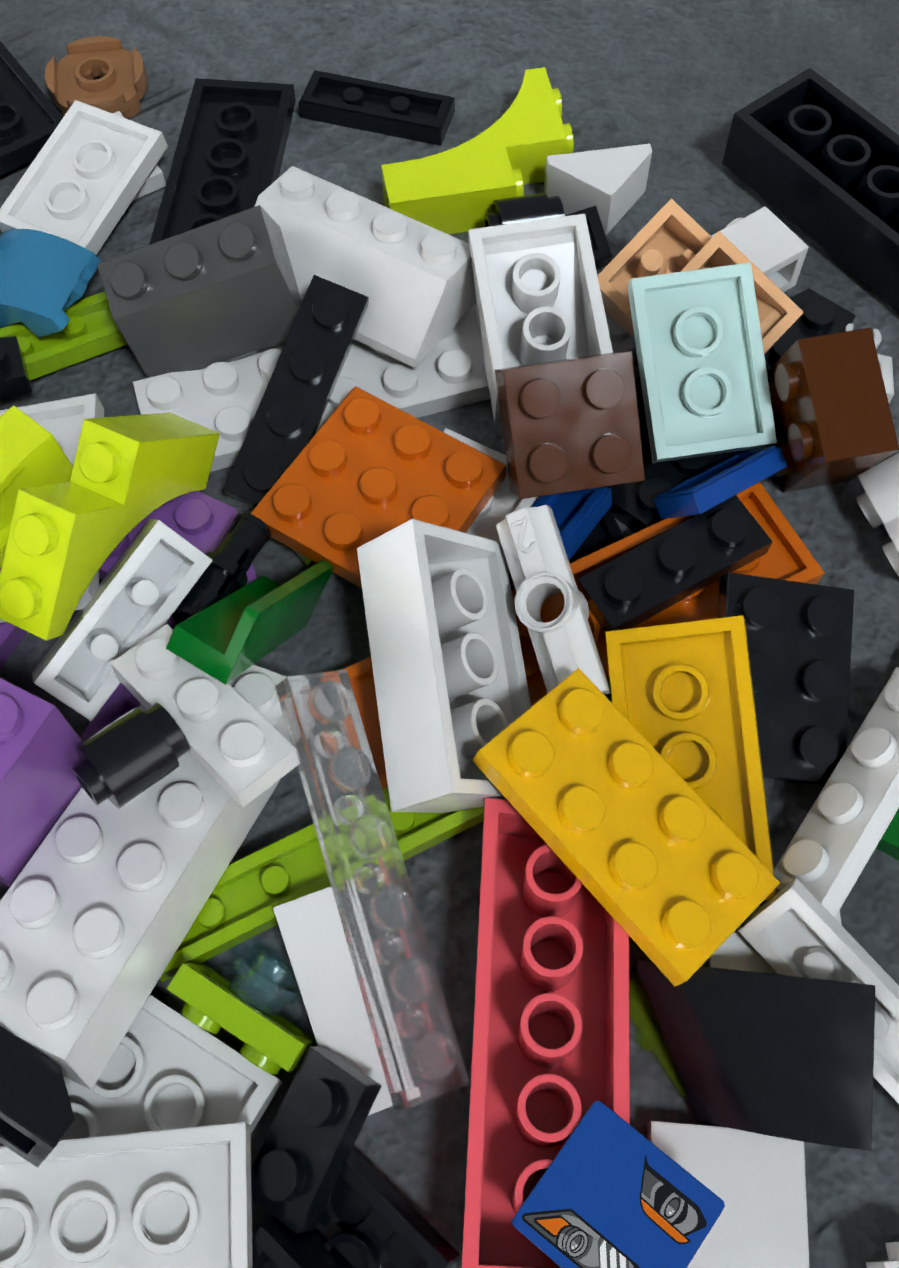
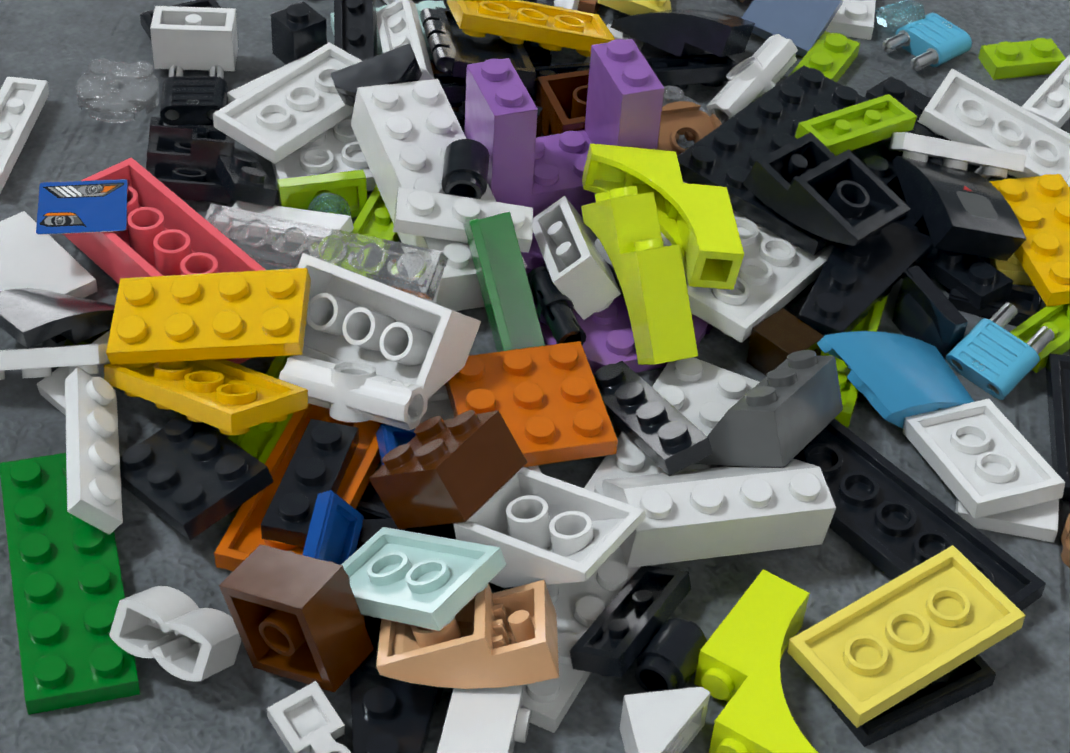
camera: 130 degrees right, 20 degrees down
none -> dark brown brick [746,308,824,376]
none -> light yellow plate [787,545,1025,728]

